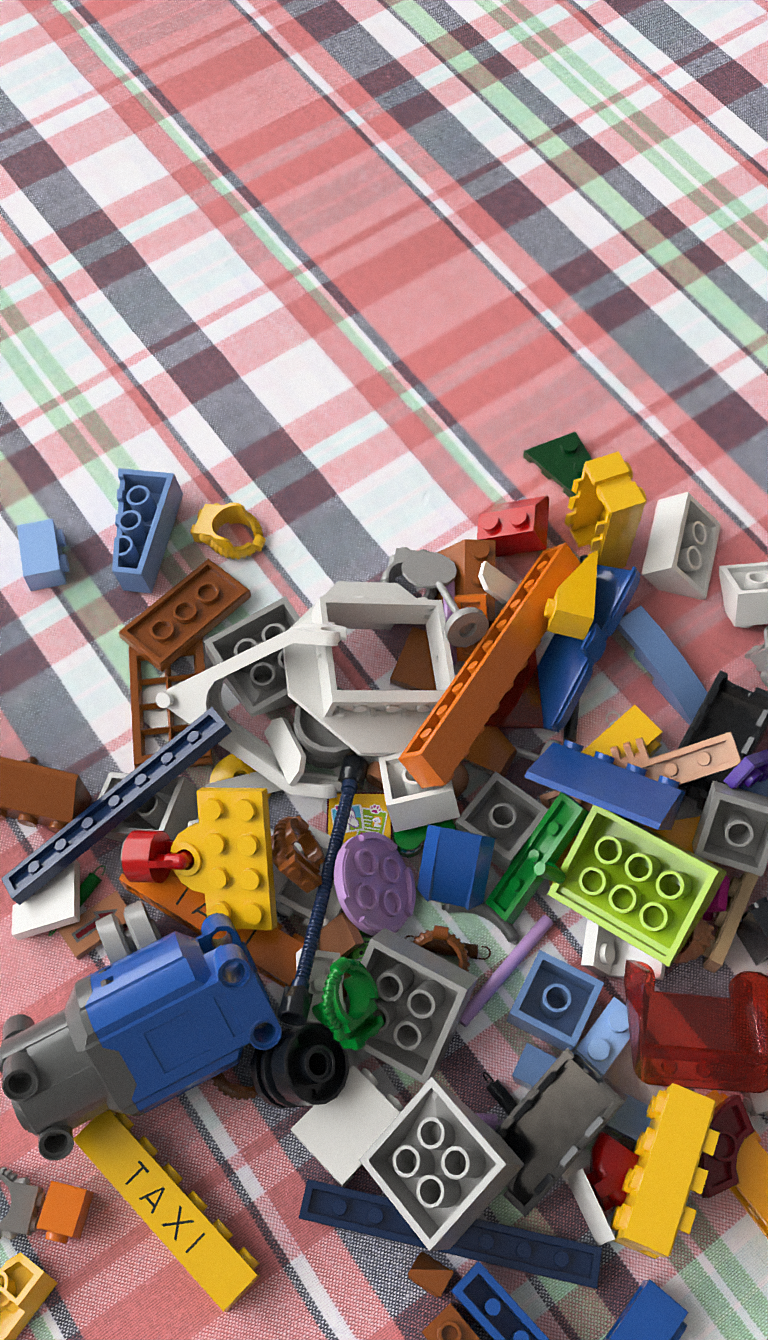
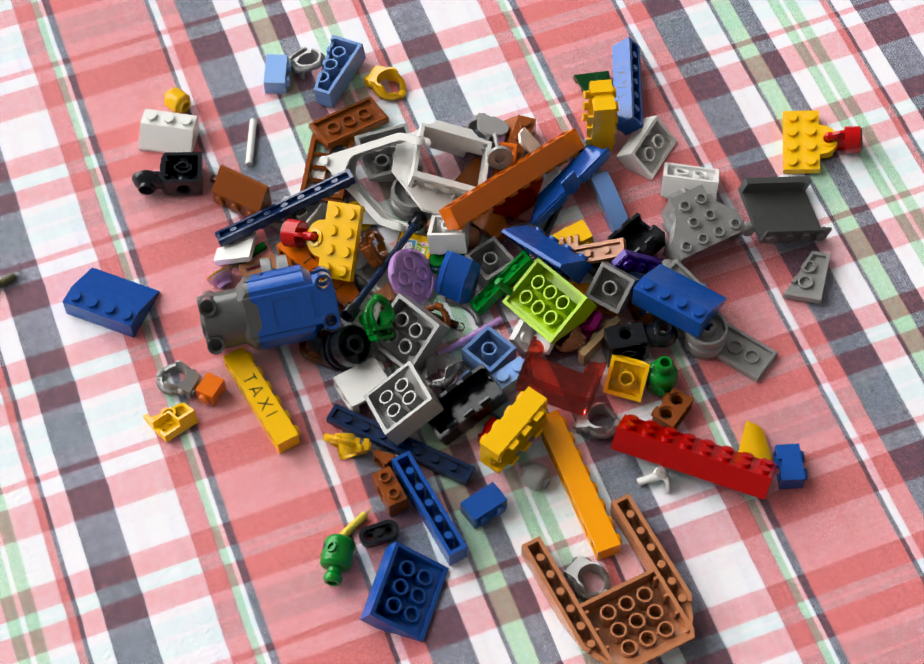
camera: 15 degrees right, 5 degrees down
white piece [264,717,306,787] -> none
red slope [477,495,550,557] -> none
yellow slope [544,552,598,640] -> none
white sticker [566,1168,615,1246] -> none
dark red tile [698,1095,755,1198] -> none
none -> lavender piece [206,266,232,290]
none -> white bar [245,118,257,167]
none -> light grey piece [288,46,325,79]
none -> yellow piece [323,433,371,460]
none -> light grey piece [421,353,464,389]
none -> light grey head [520,462,551,491]
none -> brick [612,37,643,136]

